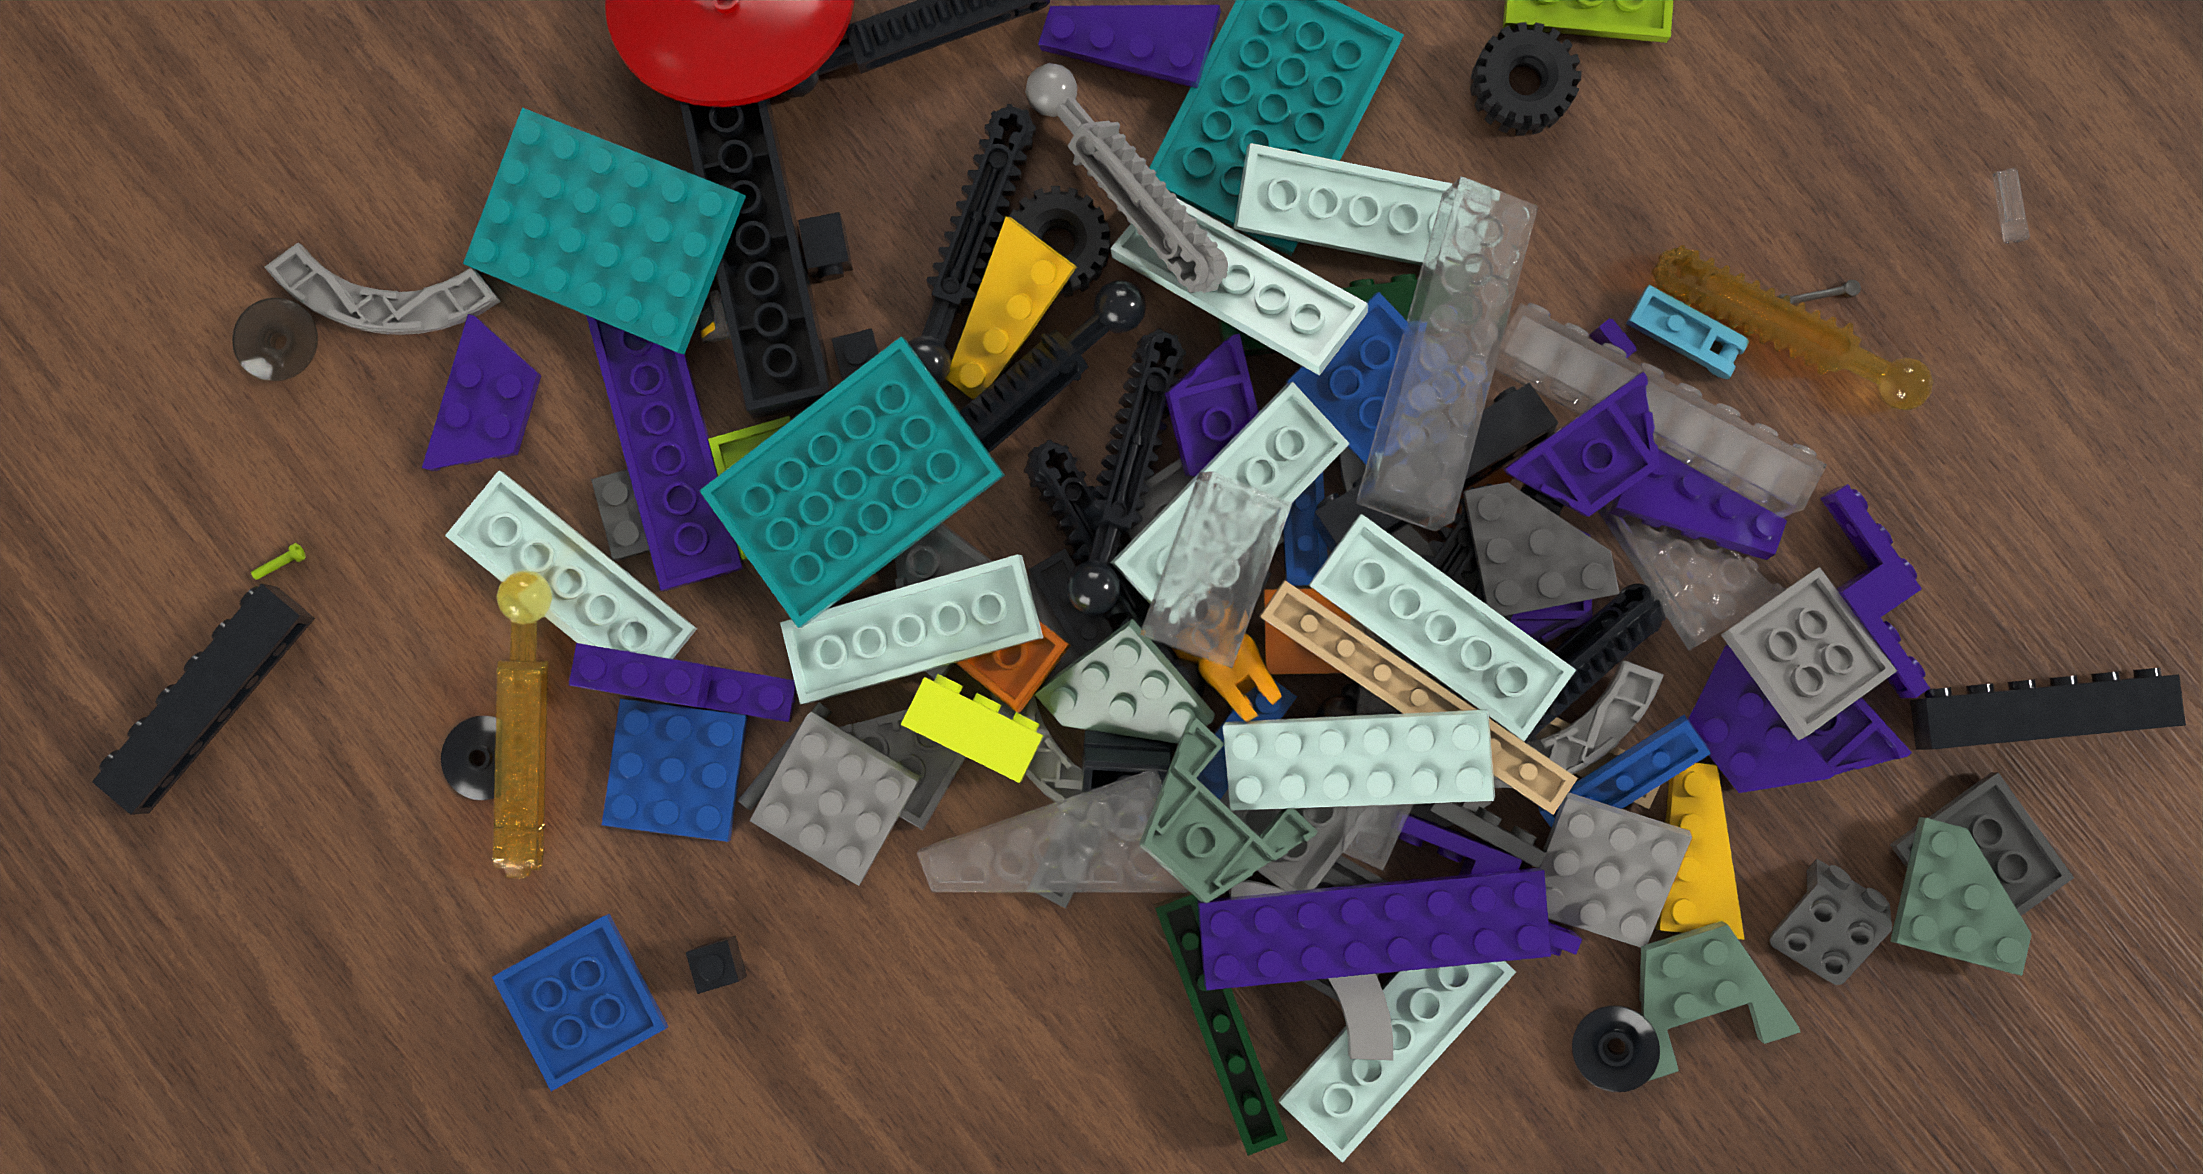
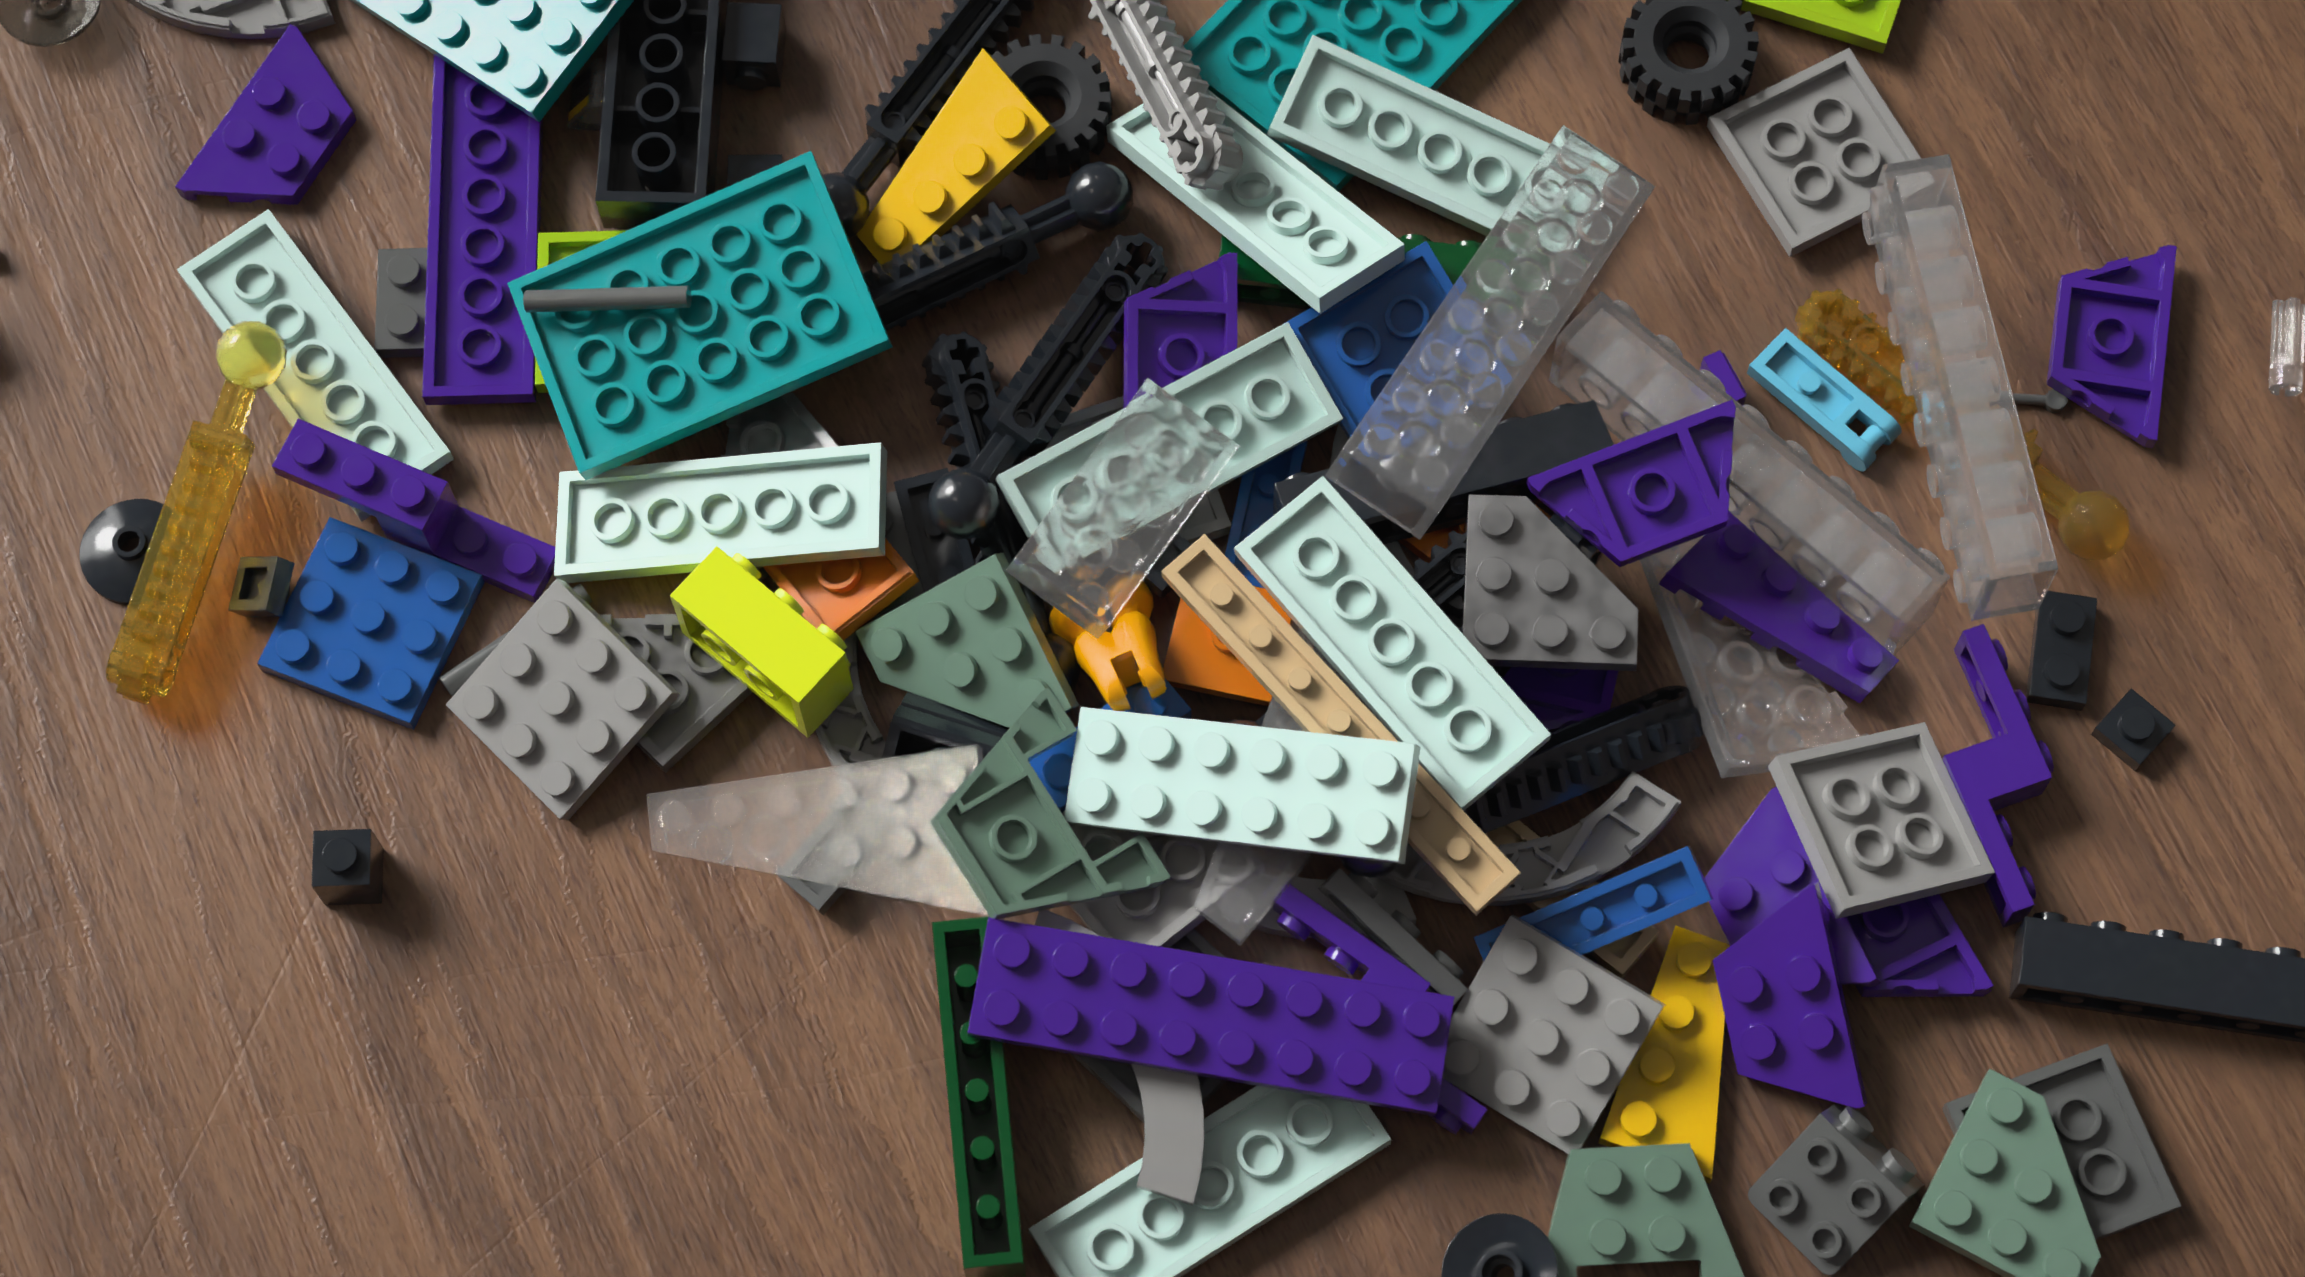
camera: 20 degrees right, 15 degrees down
blue plate [492,914,669,1091] -> none
none -> black plate [228,556,295,617]
none -> dark grey bar [523,286,692,313]
none -> light grey plate [1707,48,1934,257]
none -> dark purple wing [1713,882,1868,1108]
none -> clear brick [1862,154,2059,621]
none -> black plate [2026,589,2098,711]
none -> dark purple wing [2047,245,2177,448]
none -> black plate [2091,688,2176,771]

